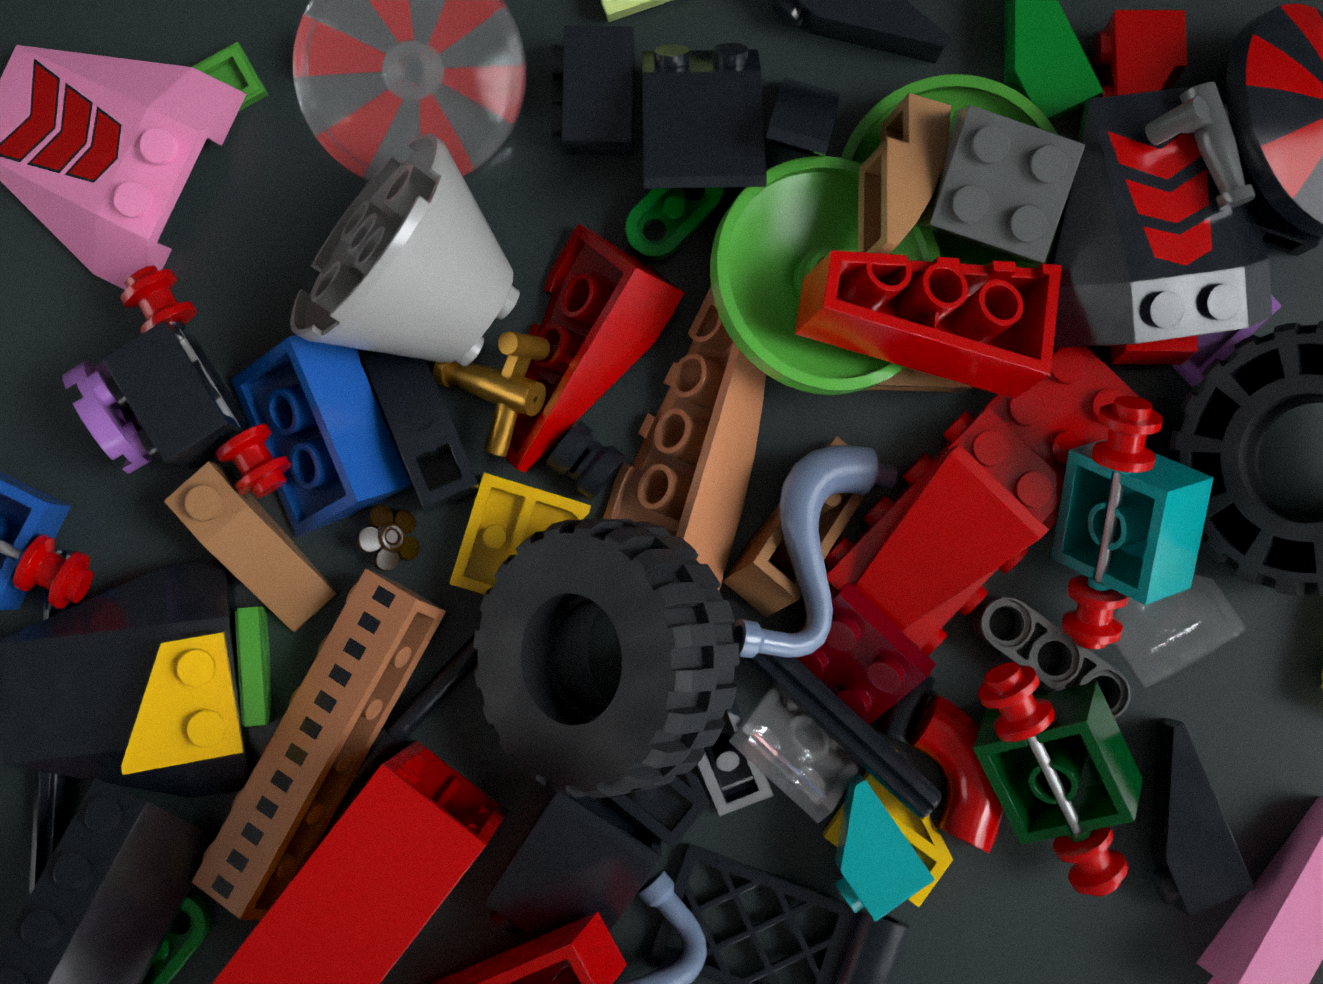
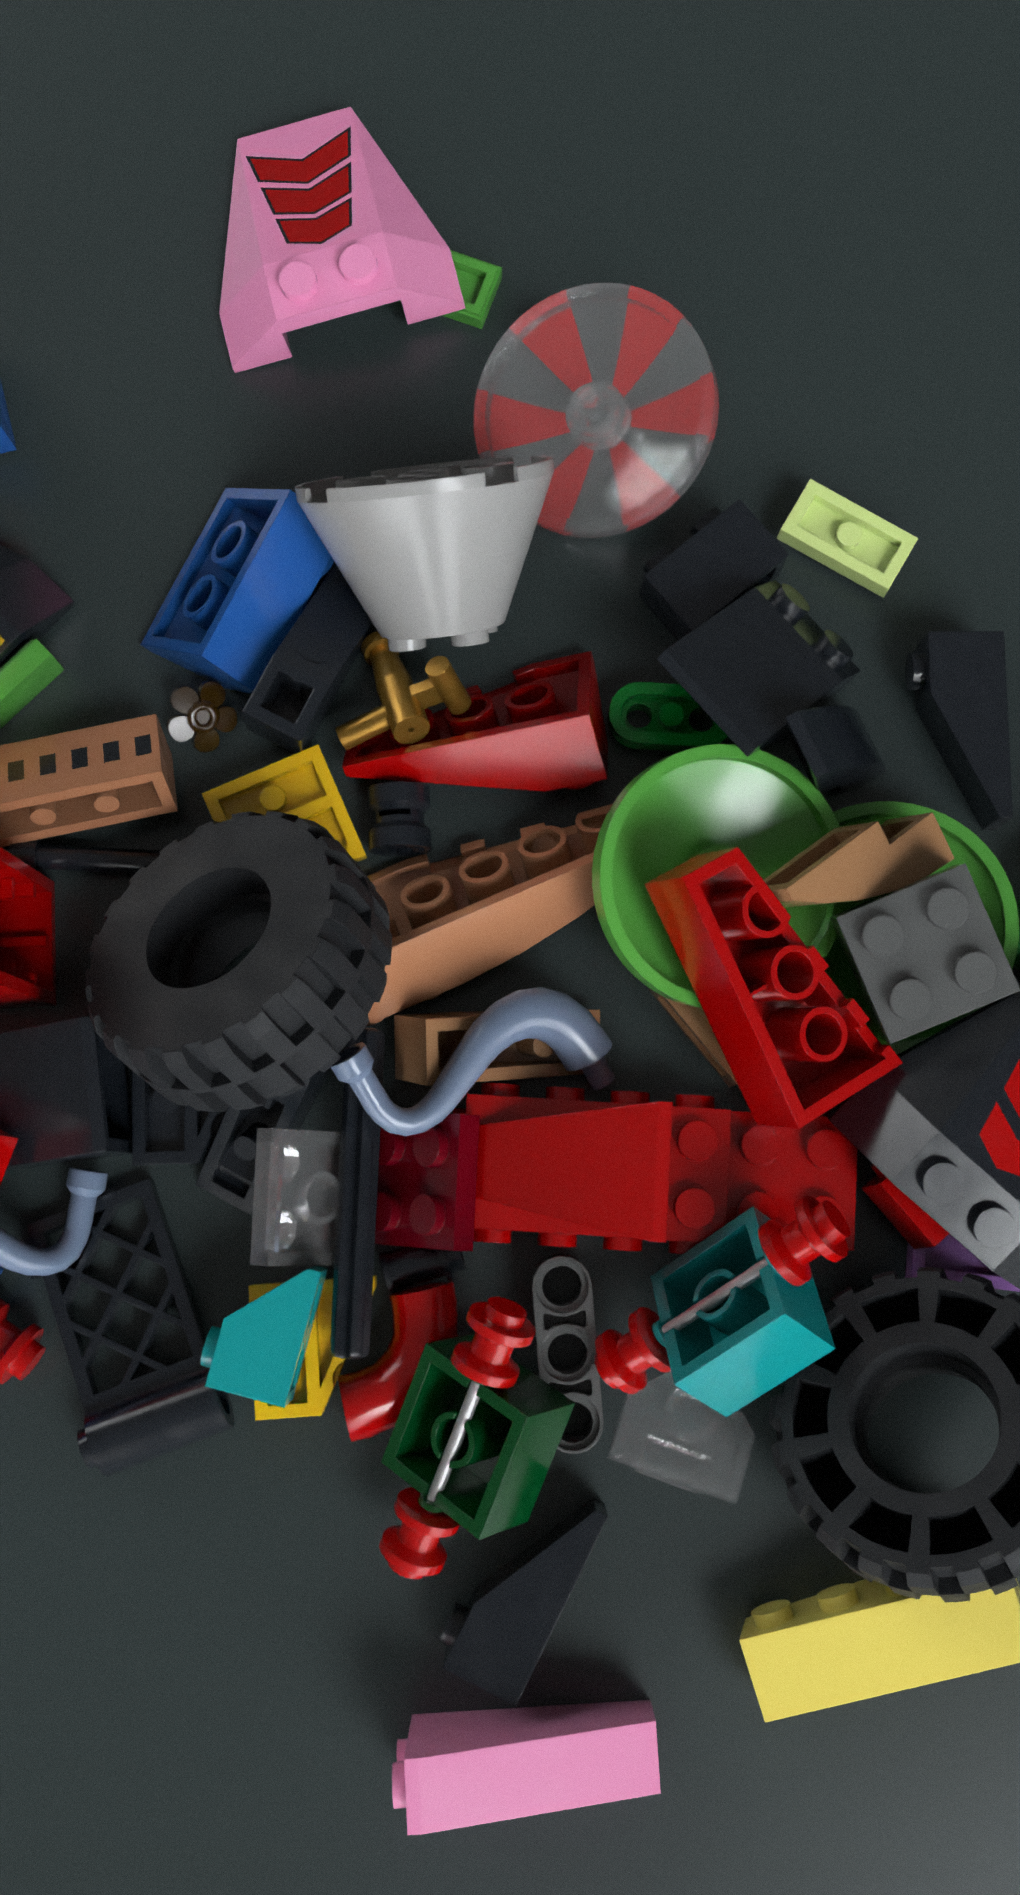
camera: 50 degrees right, 5 degrees down
medium lavender plate [62,361,152,474] -> none
black brick [102,265,291,499] -> none
medium nougat slope [164,461,339,632] -> none

